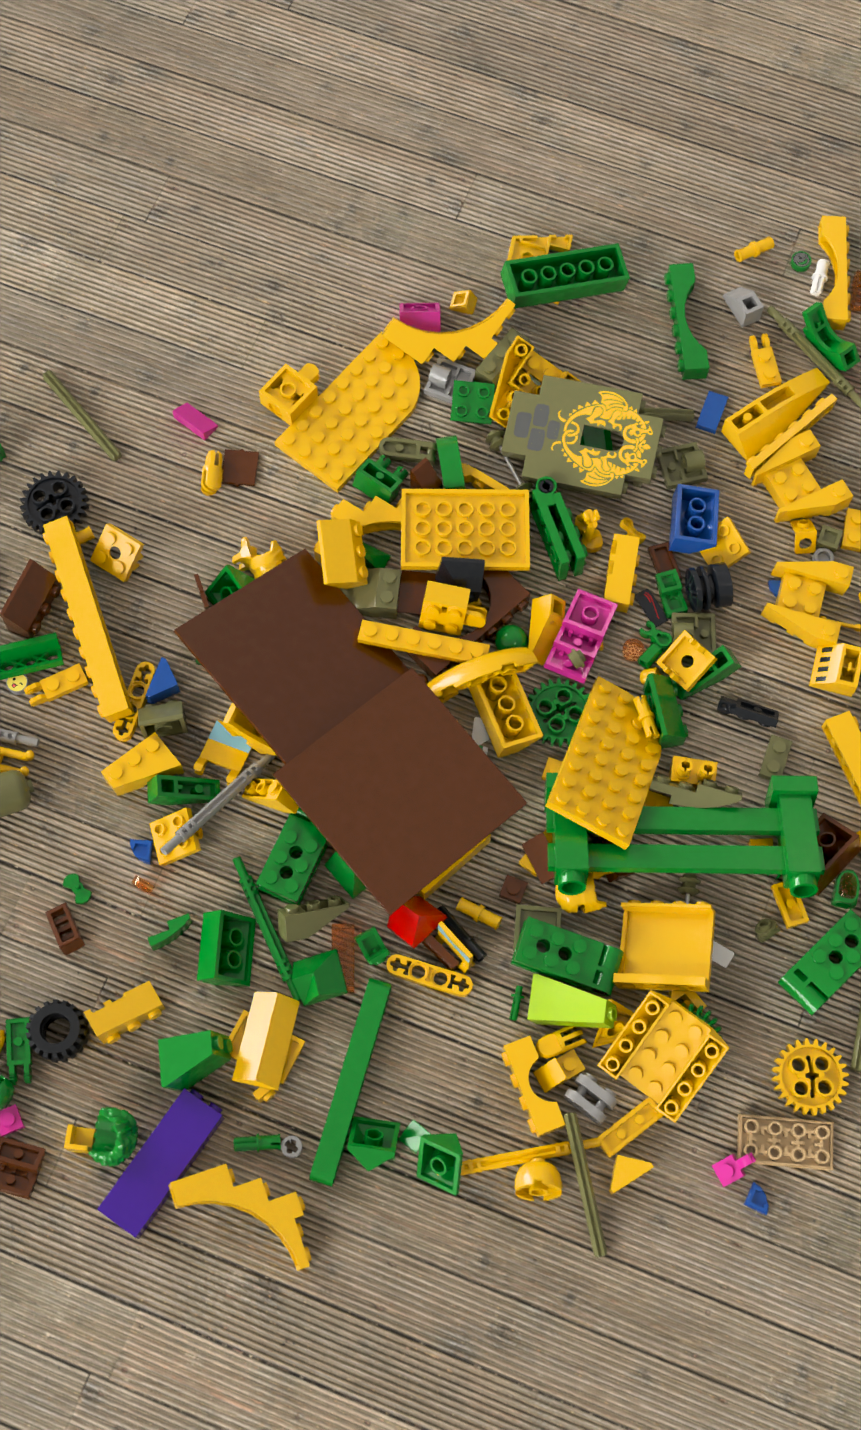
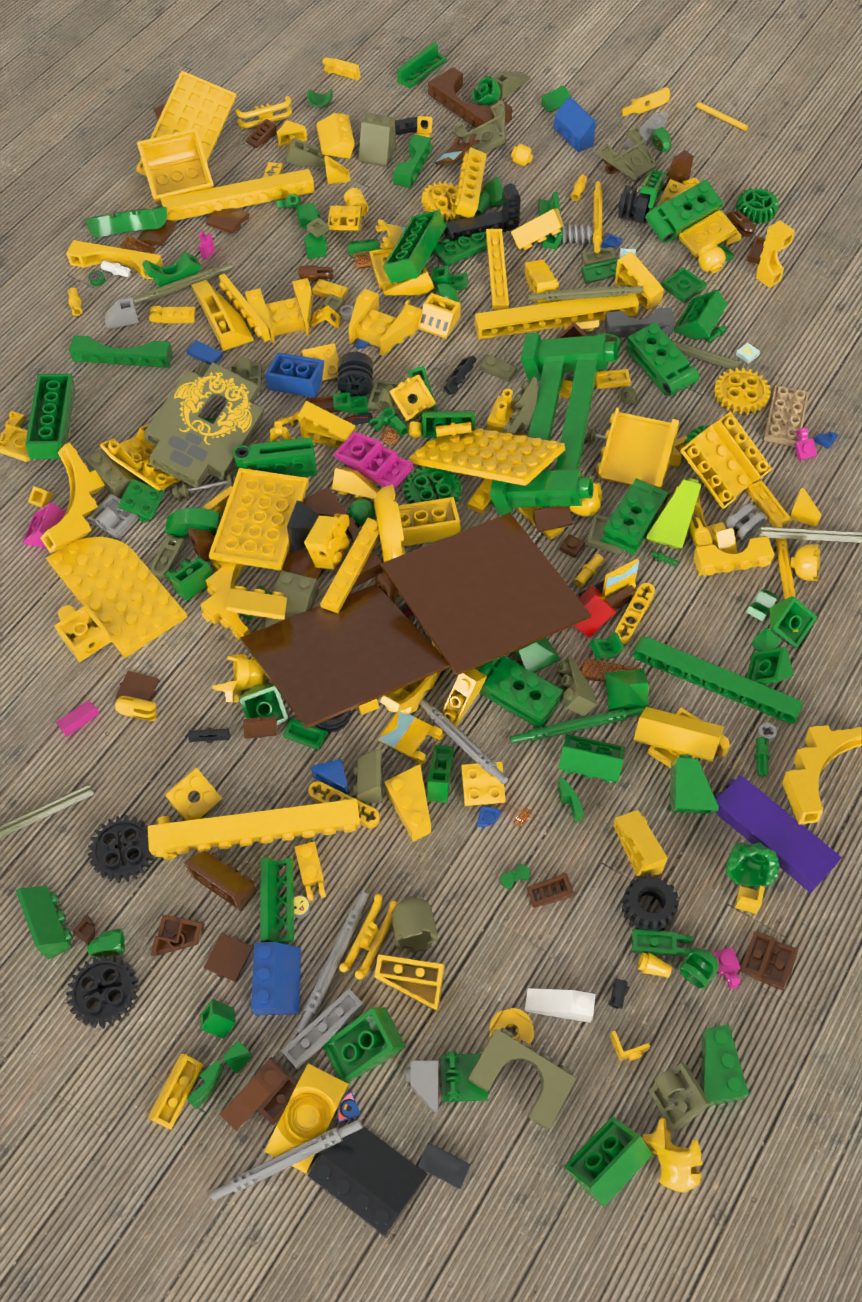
camera: 75 degrees left, 10 degrees down
olive plate [567,648,586,669] -> none
none -> black pin [188,727,230,743]
none -> slope [746,588,780,621]

